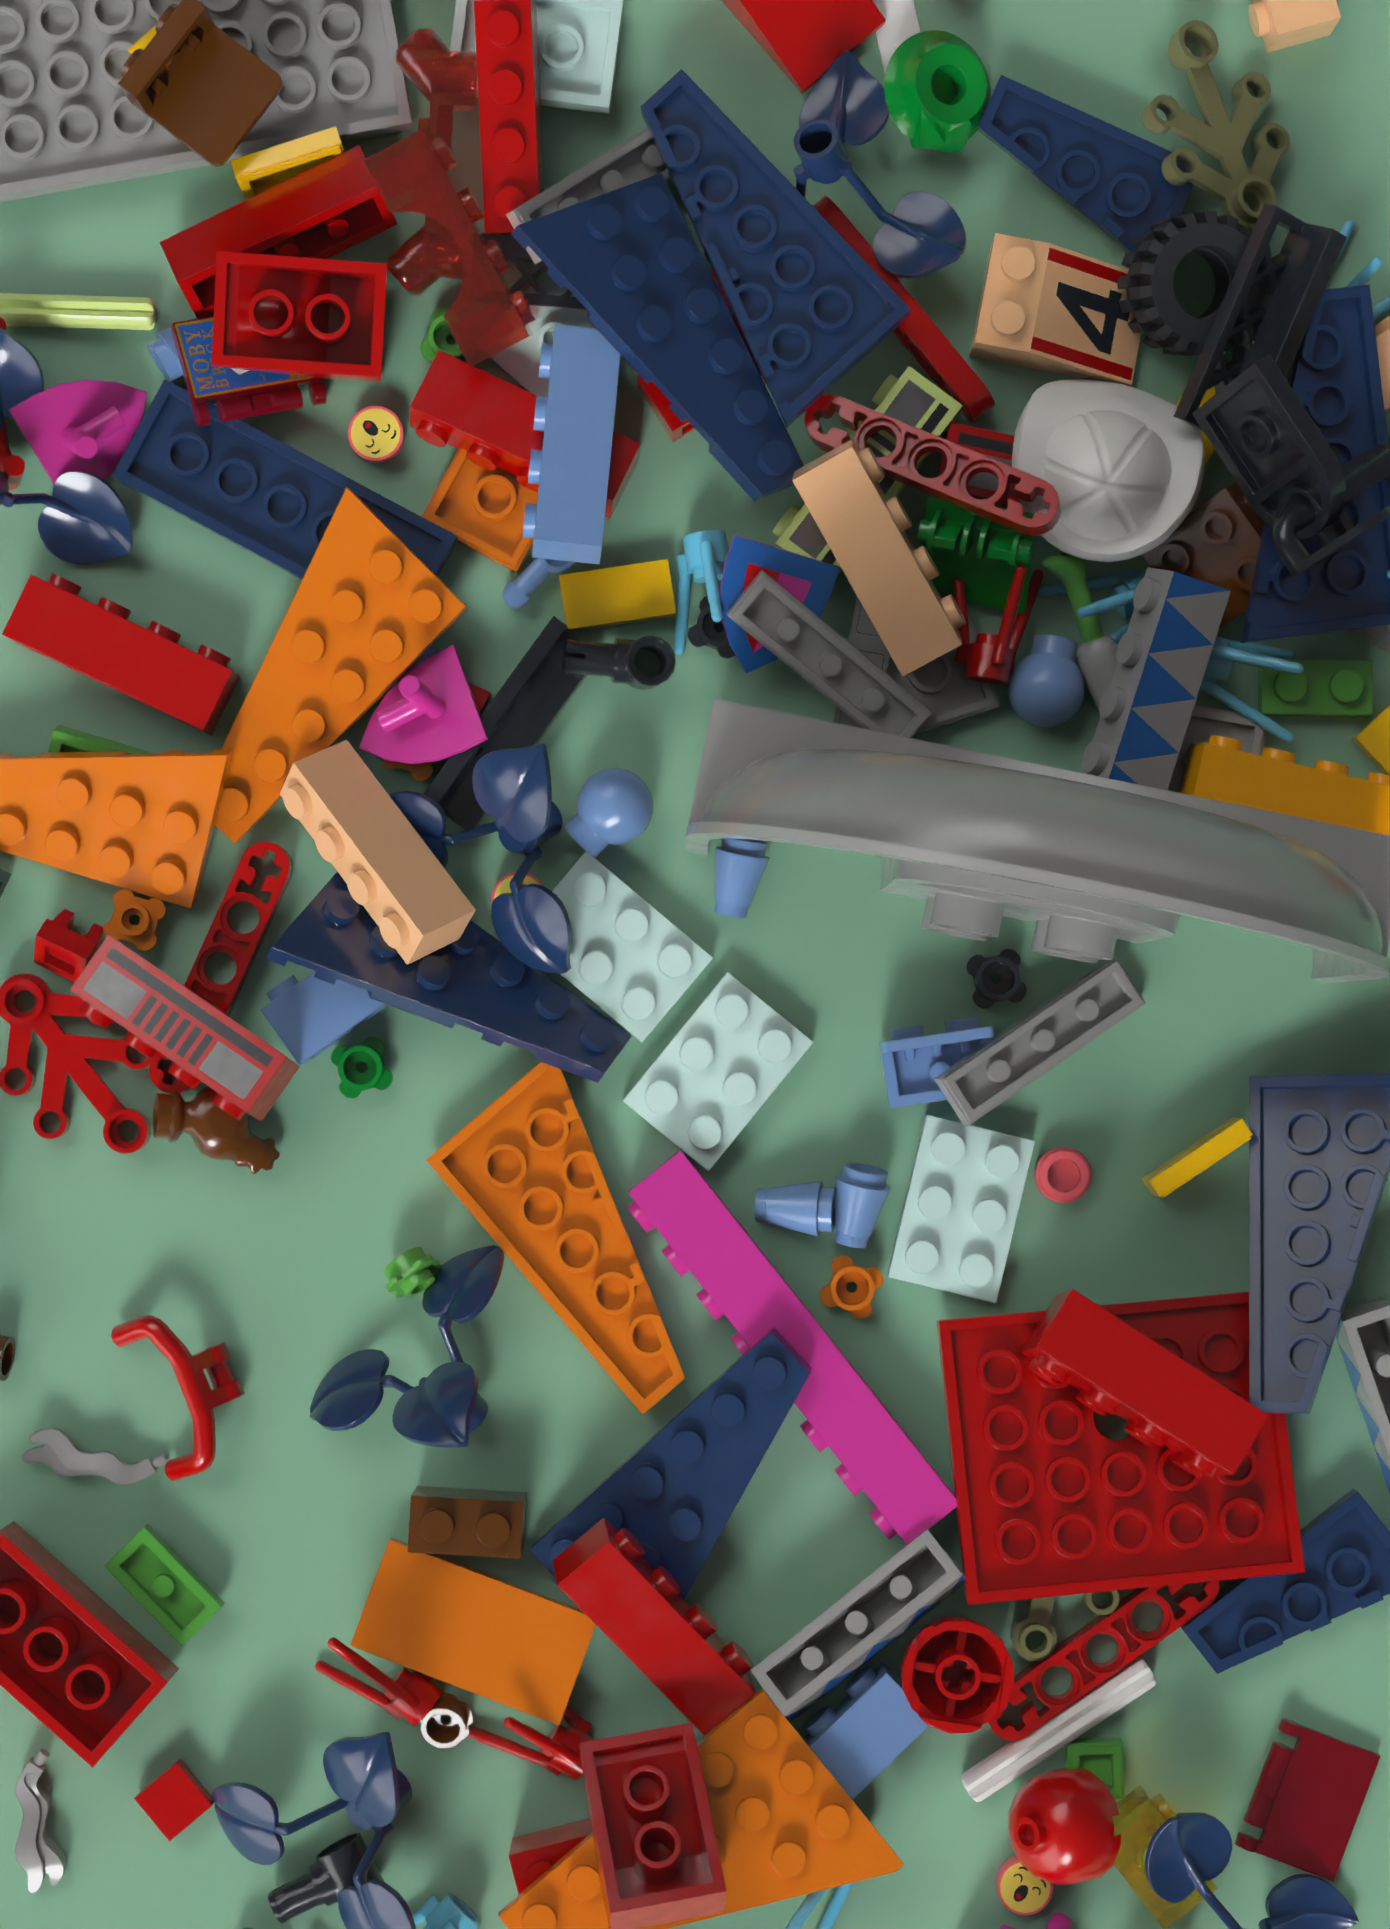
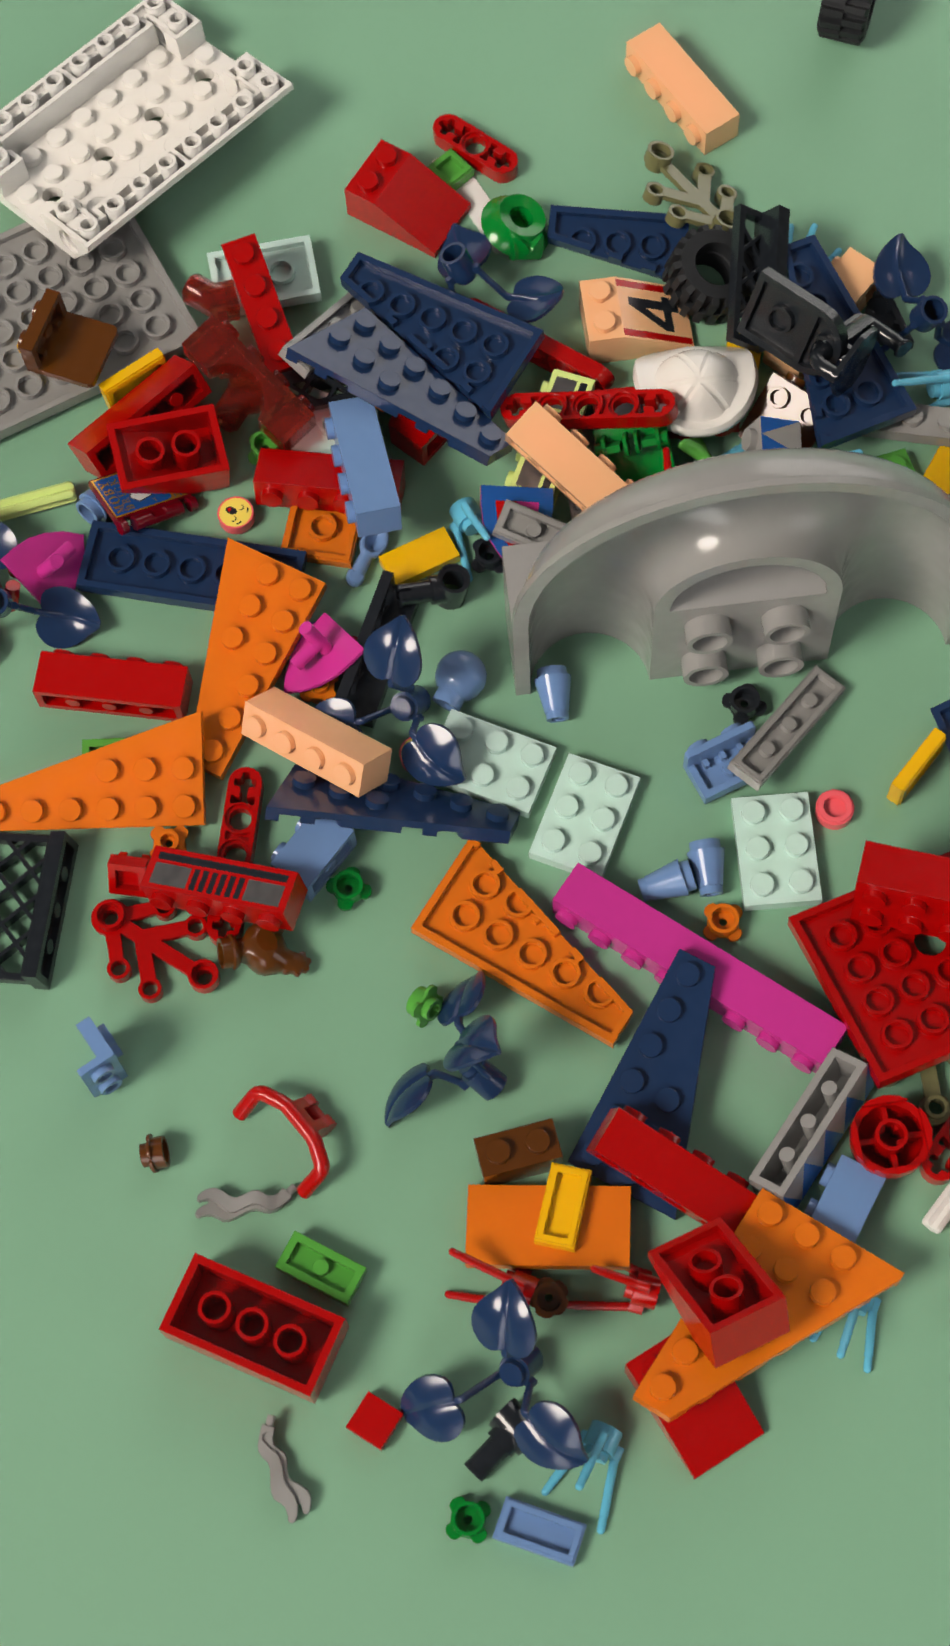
camera: 10 degrees left, 20 degrees down
none -> yellow tile [534,1162,592,1253]

